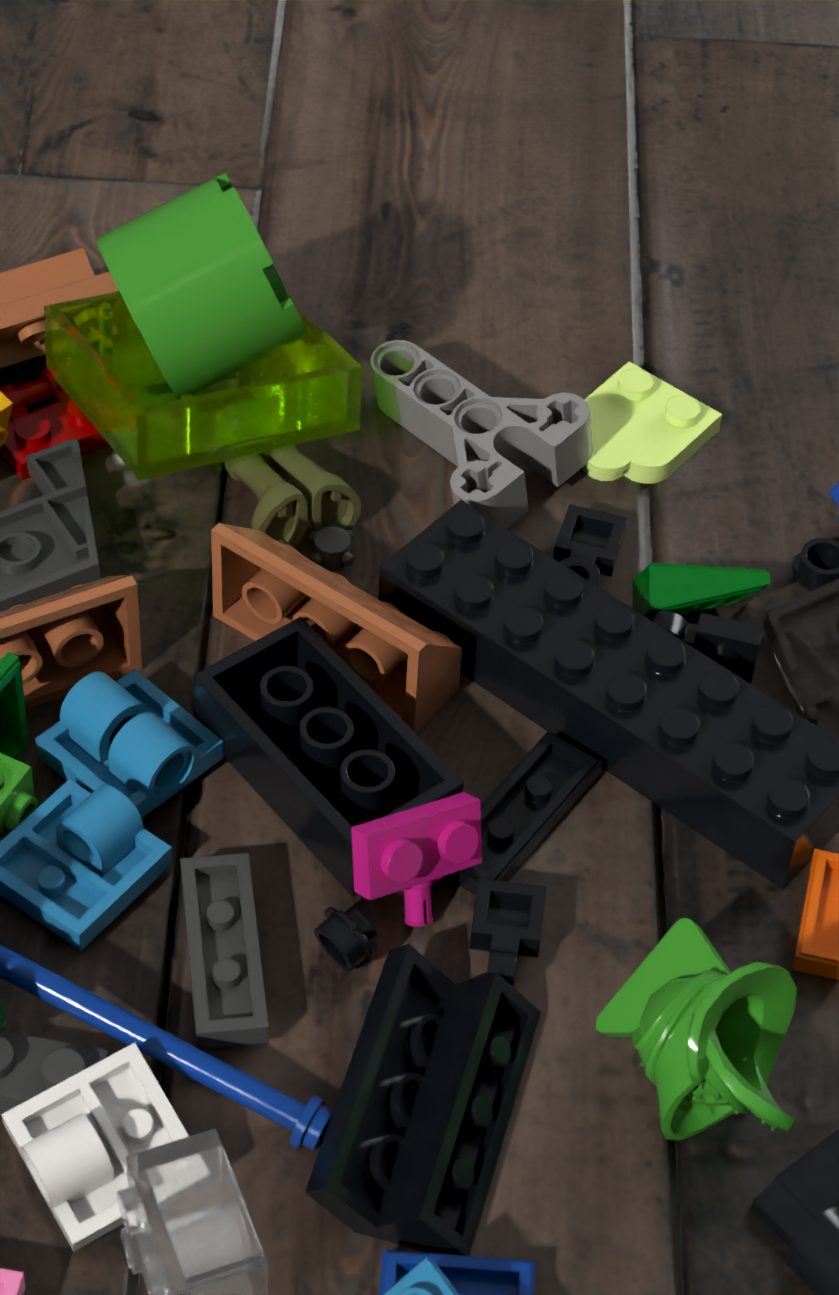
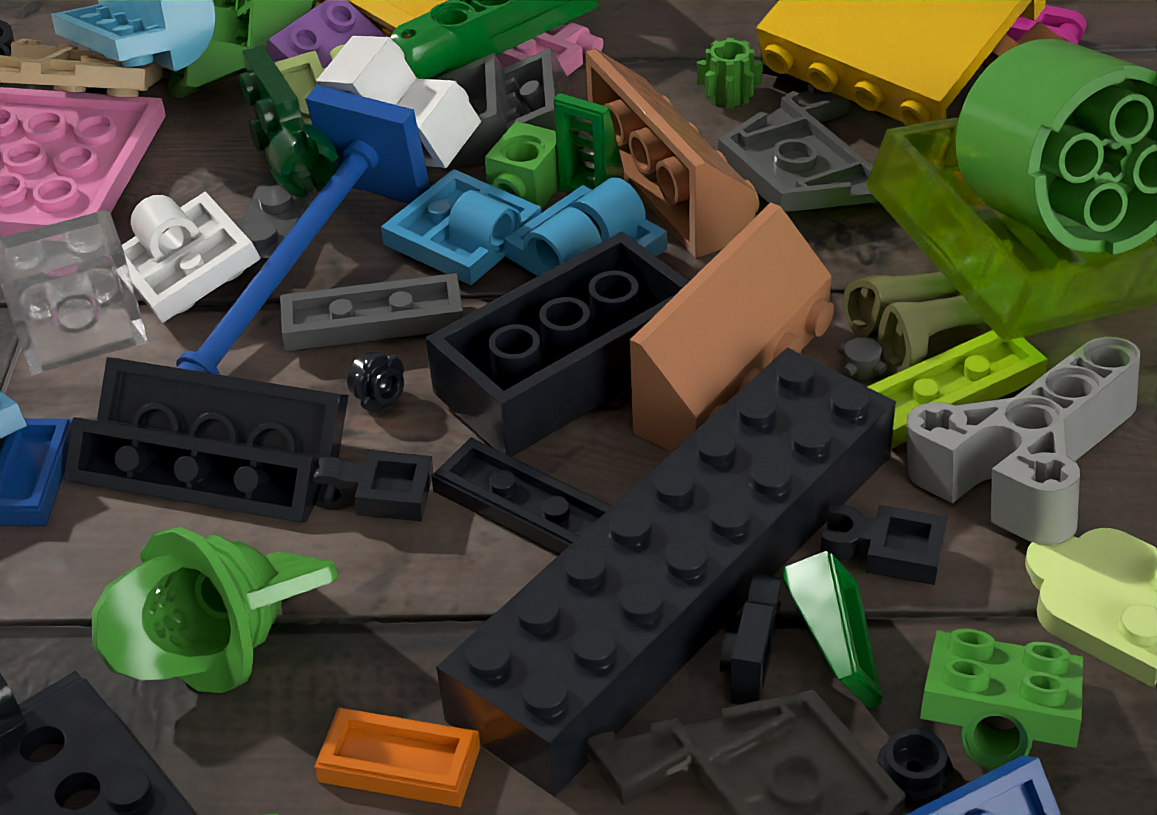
camera: 95 degrees right, 5 degrees down
dark pink plate [351,792,482,927] -> none
none -> lime plate [868,324,1048,448]
none -> bright green plate [920,629,1083,771]

